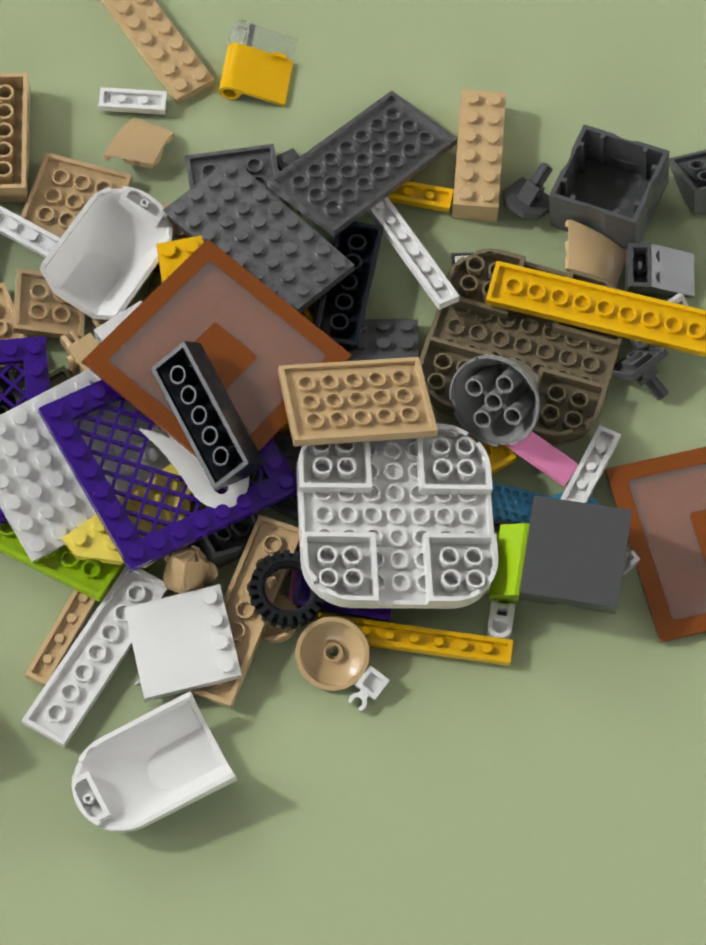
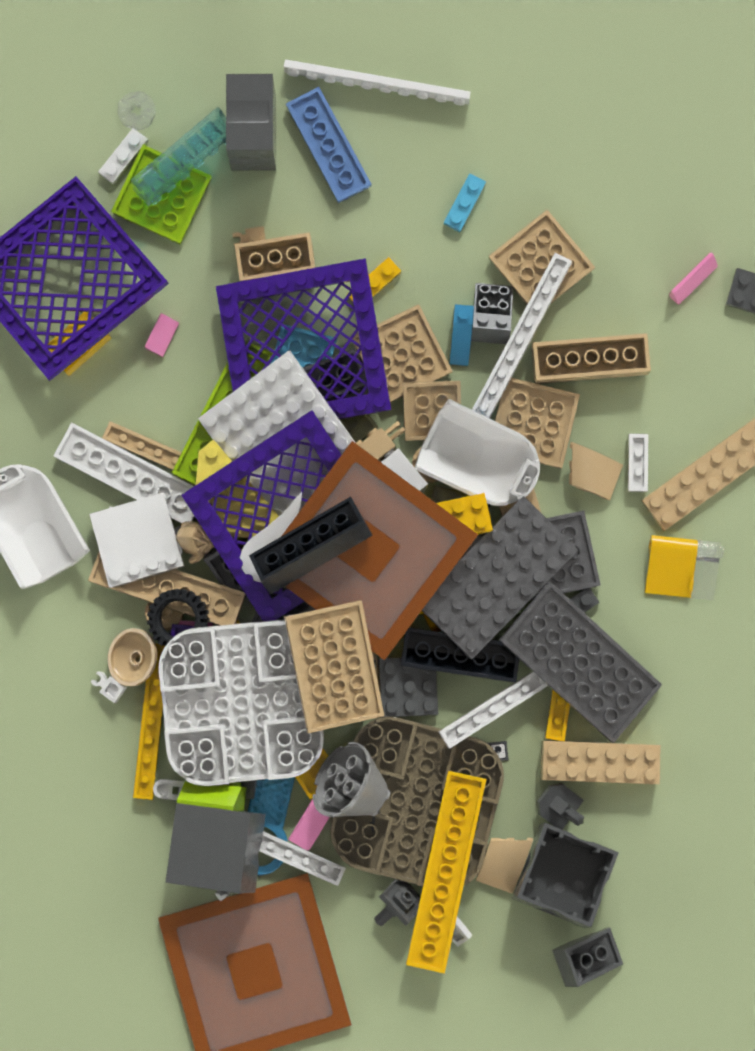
camera: 85 degrees right, 20 degrees up
slope [625,243,695,298] -> none

